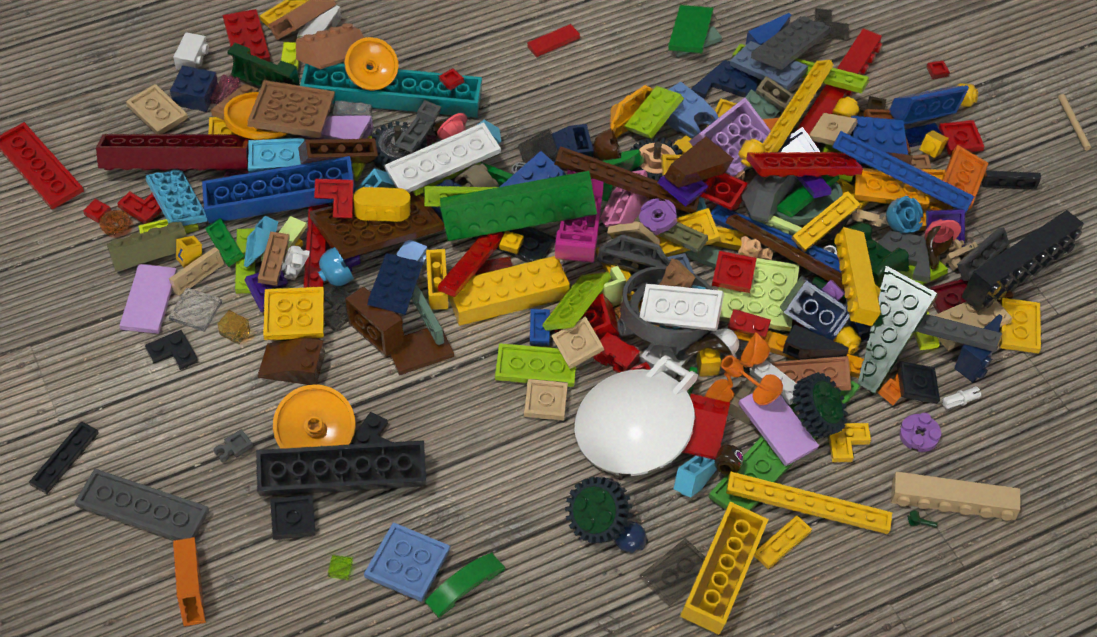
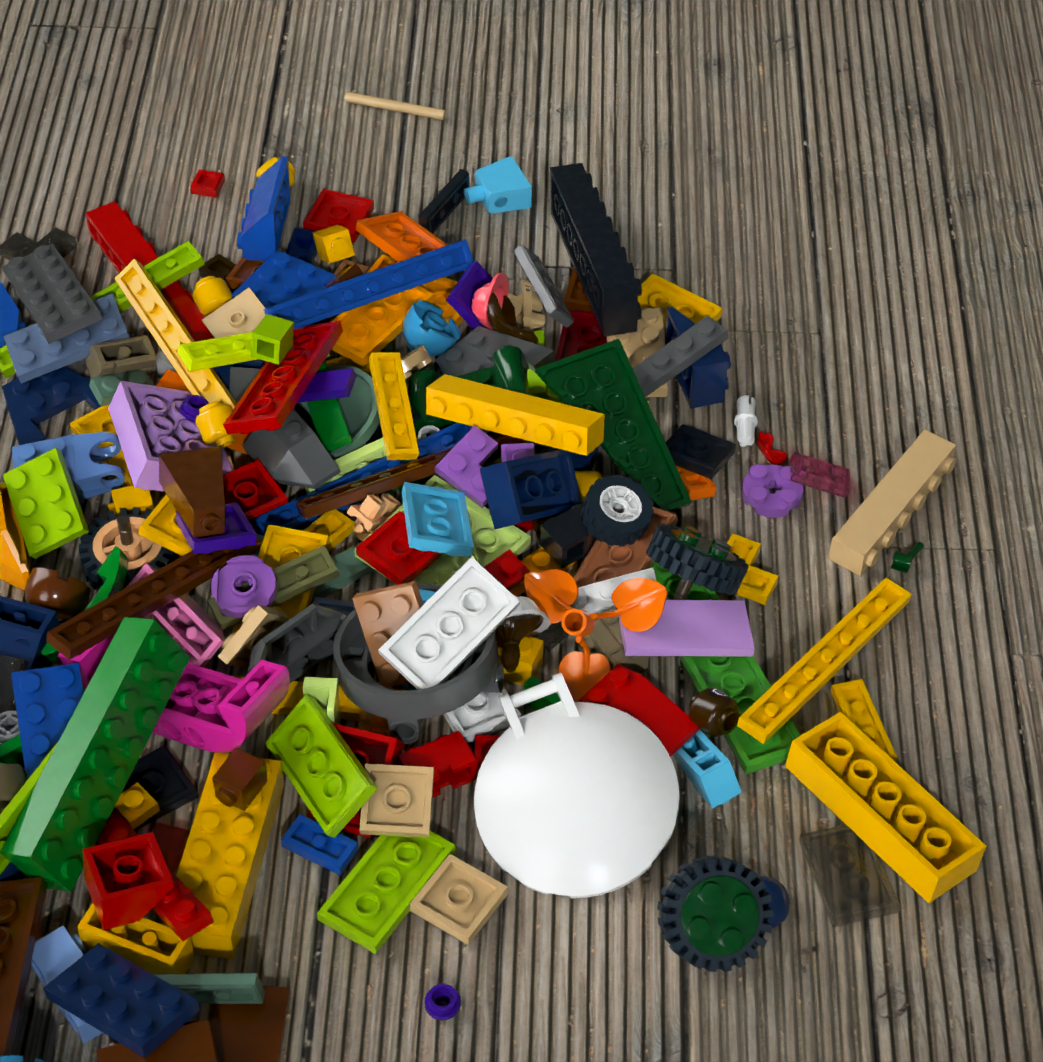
camera: 60 degrees left, 5 degrees down
none -> red slope [83,832,174,930]
none -> neon yellow tile [177,332,257,372]
none -> dark purple plate [180,395,209,422]
none -> reddish brown brick [212,748,268,812]
none -> lime brick [251,314,294,365]
none -> medium azure plate [401,482,474,558]
none -> dark purple plate [425,984,461,1020]
none -> medium lavender plate [435,425,498,508]
none -> medium azure torso [464,156,532,214]
none -> black wheel [581,475,654,547]
none -> red piece [757,431,787,465]
none -> clear pink tile [790,452,850,498]

